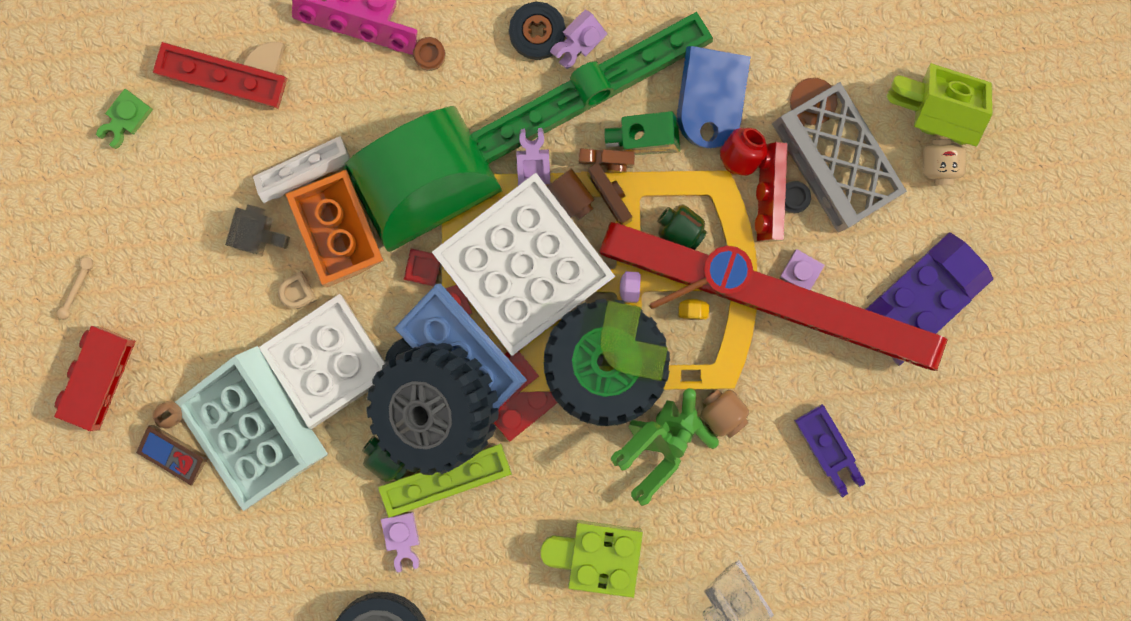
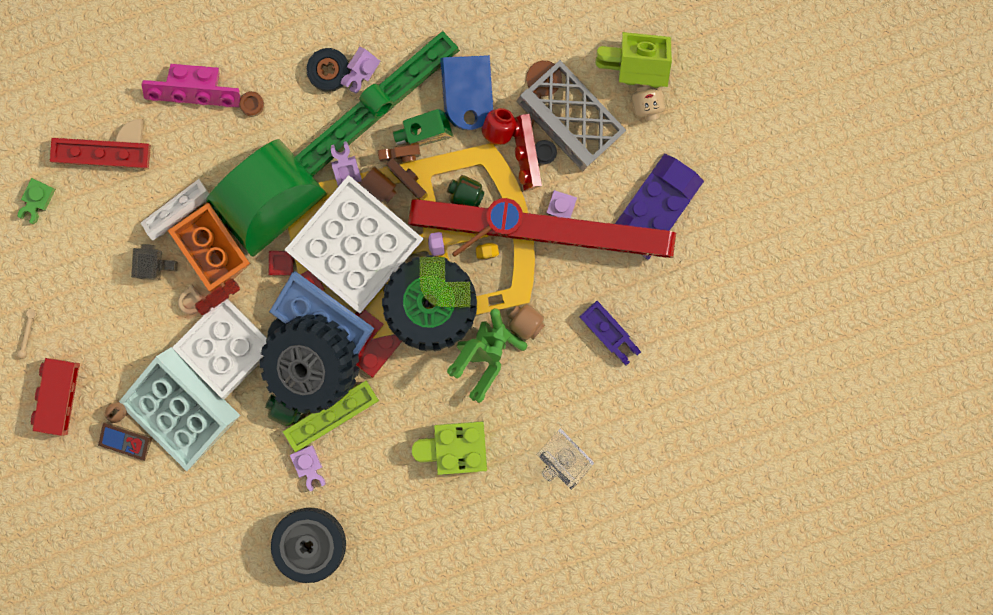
camera: 15 degrees left, 0 degrees up
none -> clear red axle [195,279,240,315]

